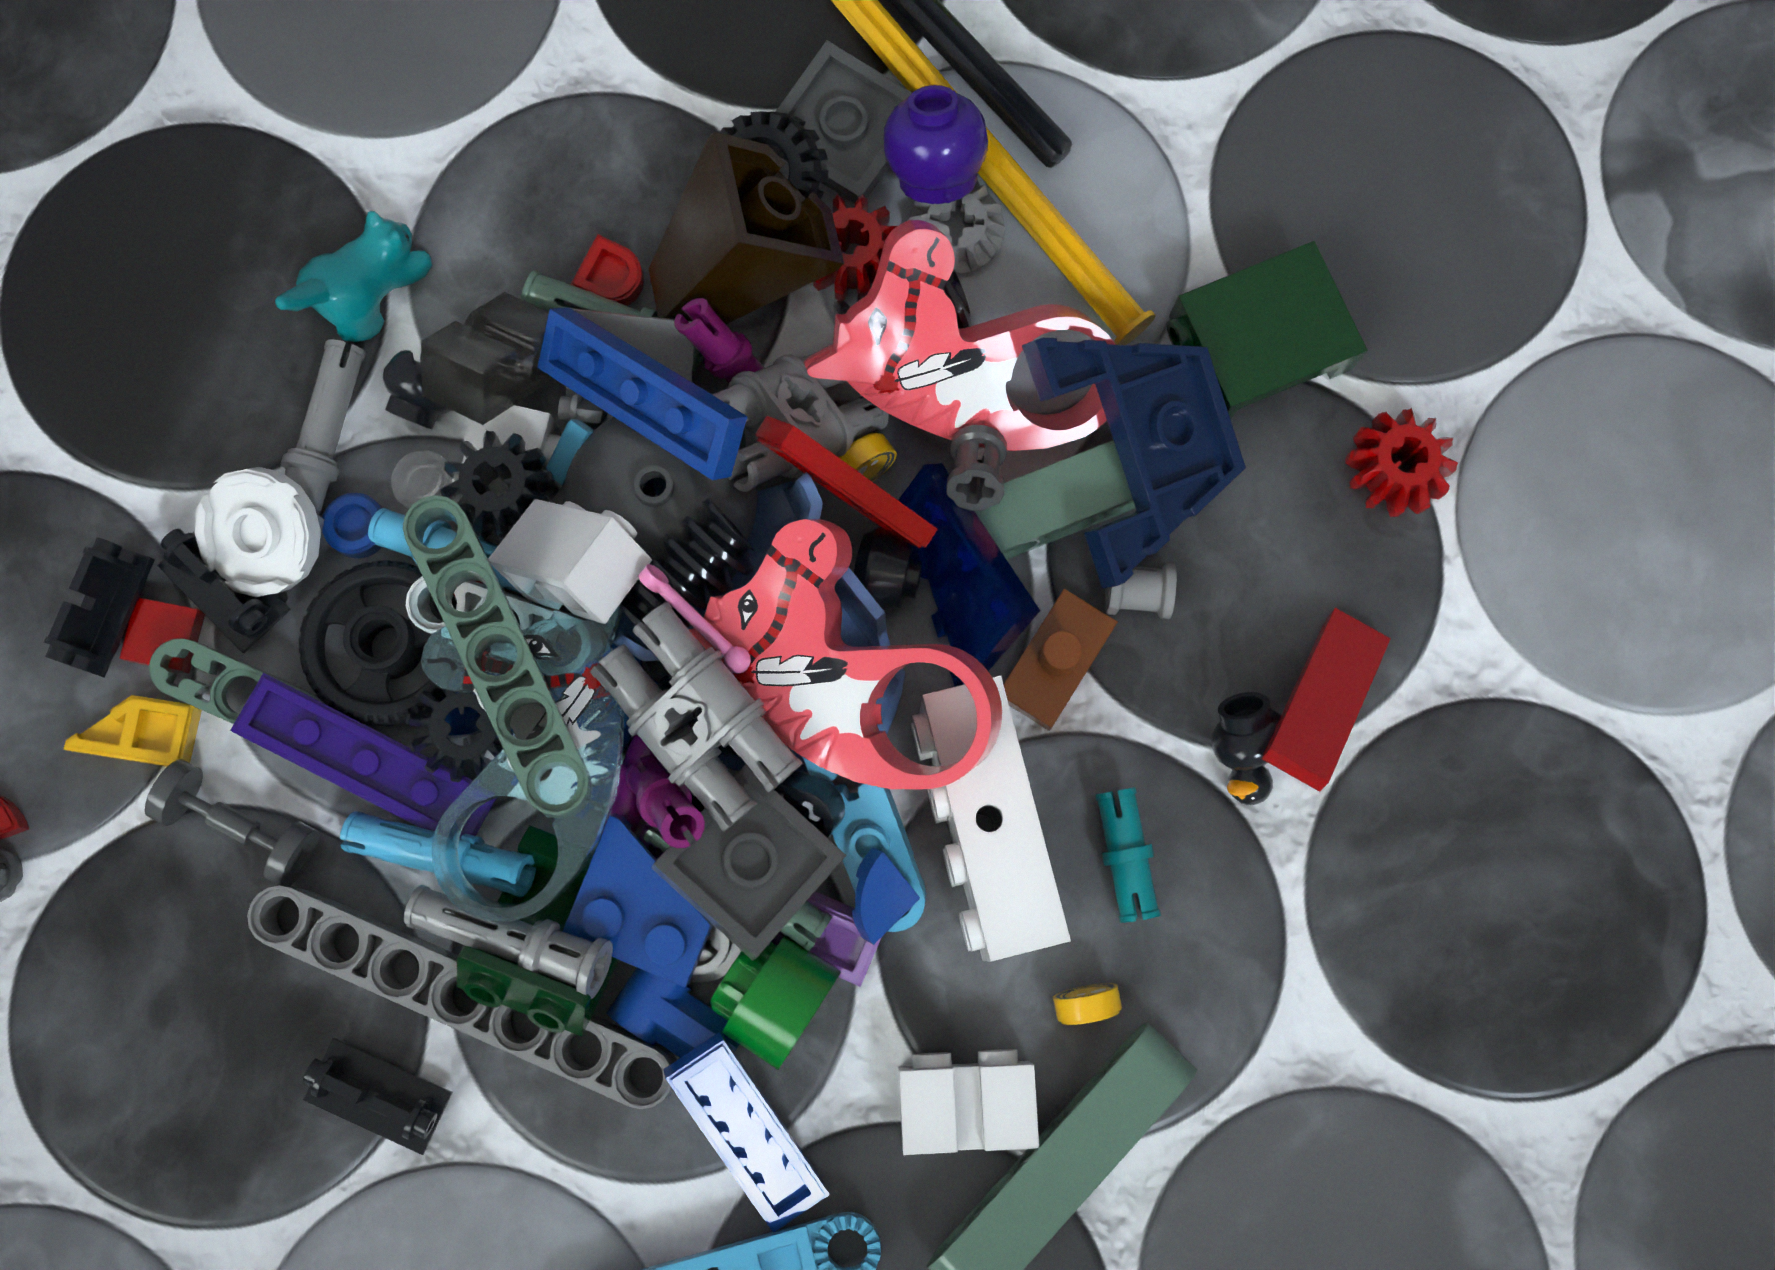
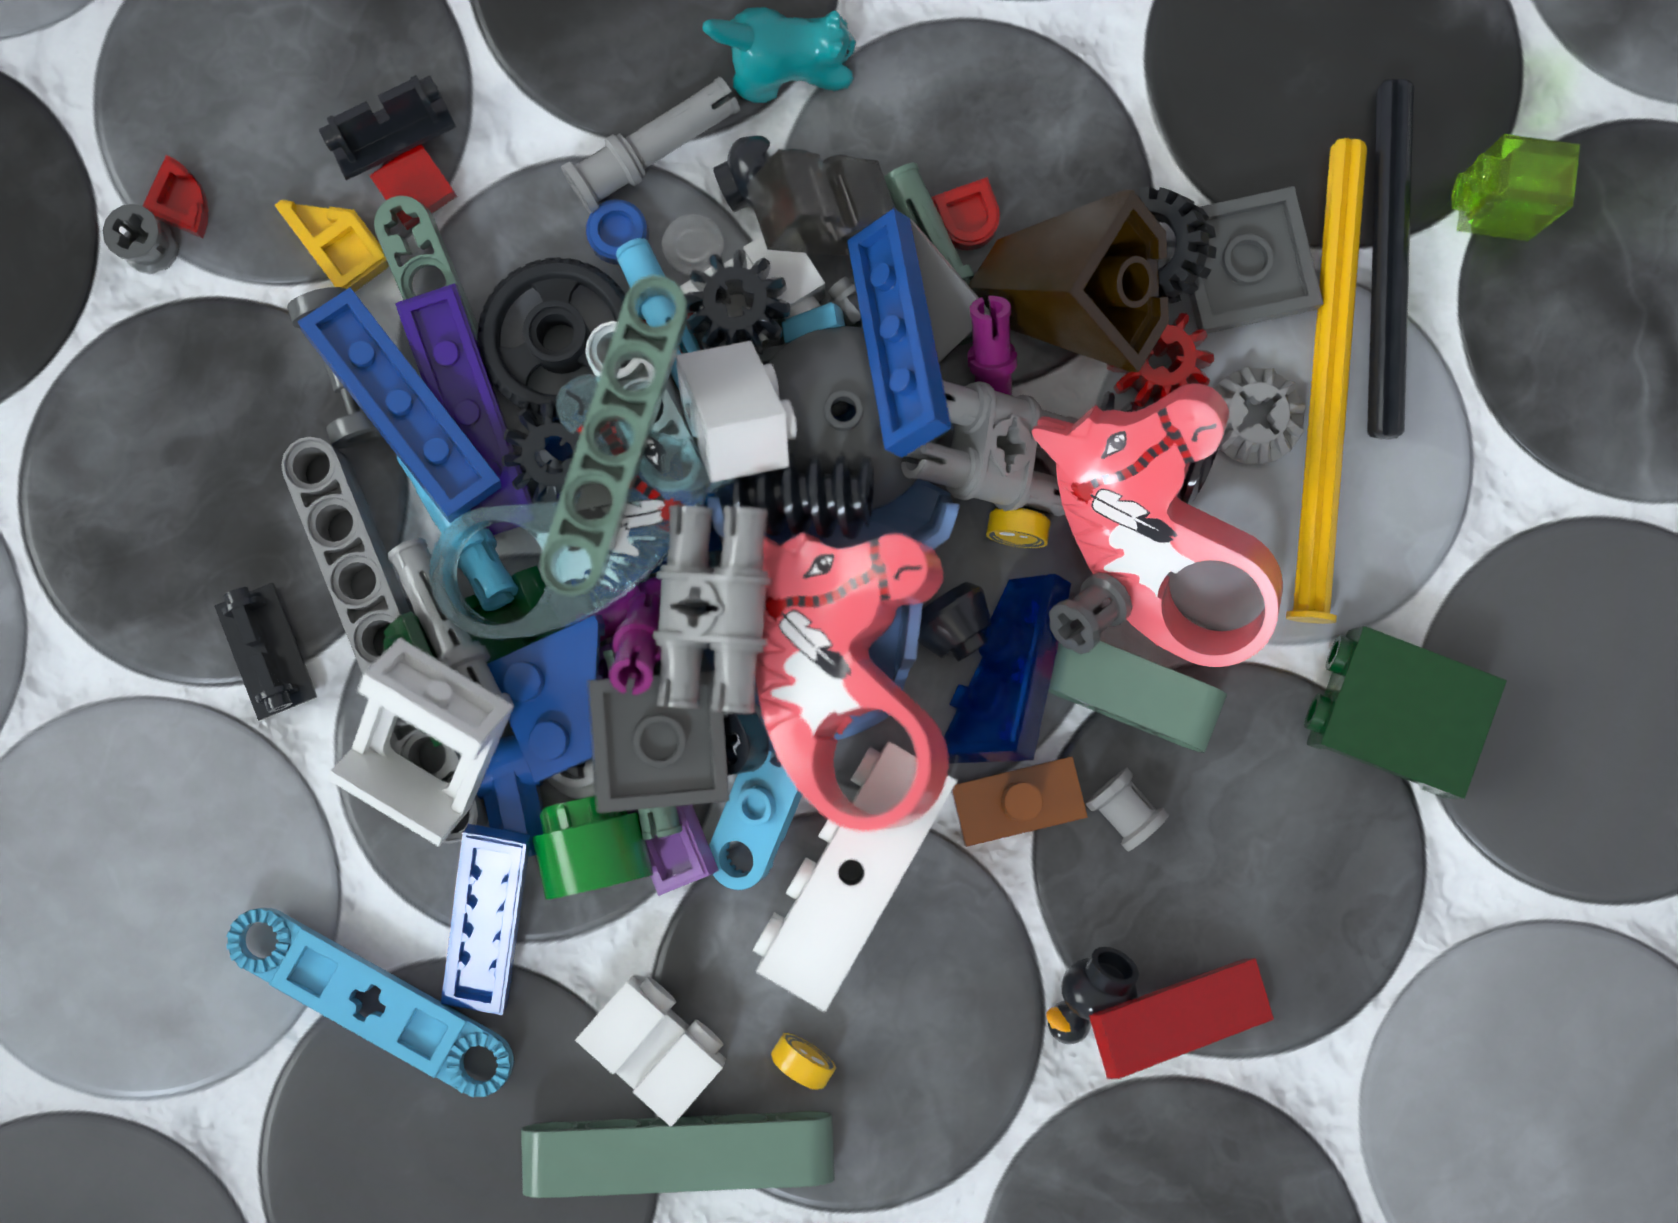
camera: 45 degrees right, 5 degrees up
black hinge [157,528,291,653] -> none
white tile [194,467,321,597] -> none
bright pink hinge [638,564,751,674] -> none
red tile [755,416,938,548] -> none
blue tile [852,847,920,945] -> none
dark purple piece [884,85,988,204] -> none
dark blue wing [1022,337,1246,588] -> none
teal pin [1095,787,1161,923] -> none
red gear [1345,408,1458,517] -> none
none -> blue plate [297,287,502,523]
none -> white window [328,638,513,846]

